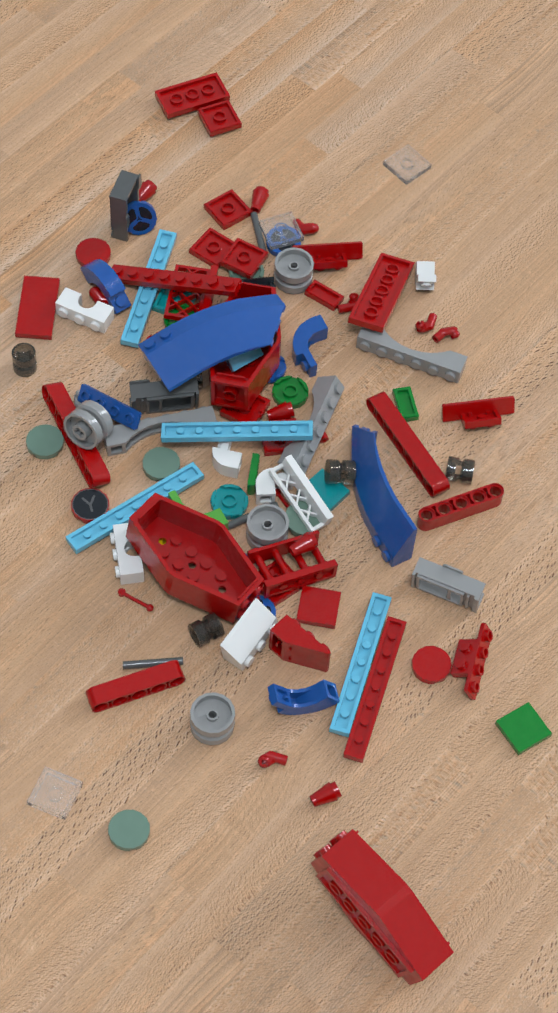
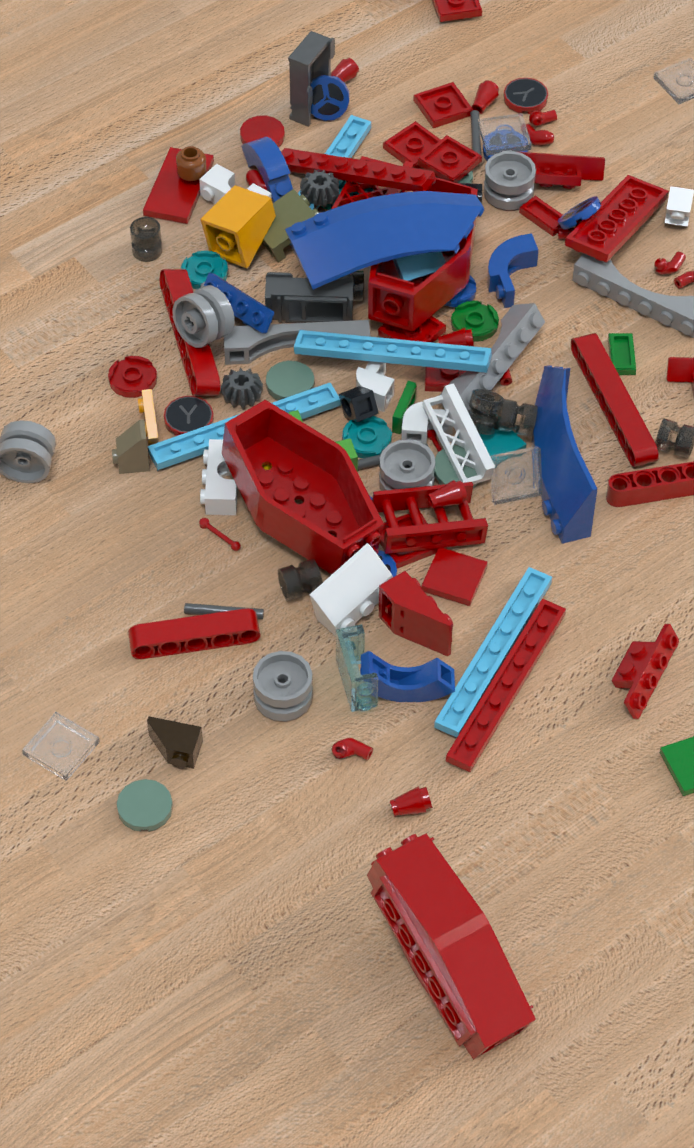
camera: 15 degrees right, 5 degrees down
sand green tile [26,425,64,459] -> none
light grey piece [411,557,486,613] -> none
red tile [411,646,452,684] -> none
none -> red tile [108,356,157,398]
none -> dark tan slope [112,420,149,474]
none -> wing [137,389,158,445]
none -> dark brown slope [147,716,203,769]
none -> dark orange head [176,146,206,181]
none -> teal tile [181,250,228,289]
none -> light orange slope [200,185,276,268]
none -> dark grey gear [221,367,263,409]
none -> olive panel [262,189,319,263]
none -> dark grey gear [300,170,339,208]
none -> clear light blue panel [336,624,378,712]
none -> black brick [339,386,379,422]
none -> clear smoke wheel [468,389,504,435]
none -> clear tile [491,446,542,505]
none -> black tile [504,78,548,114]
none -> red arm [529,110,557,126]
none -> blue tile [558,196,601,230]

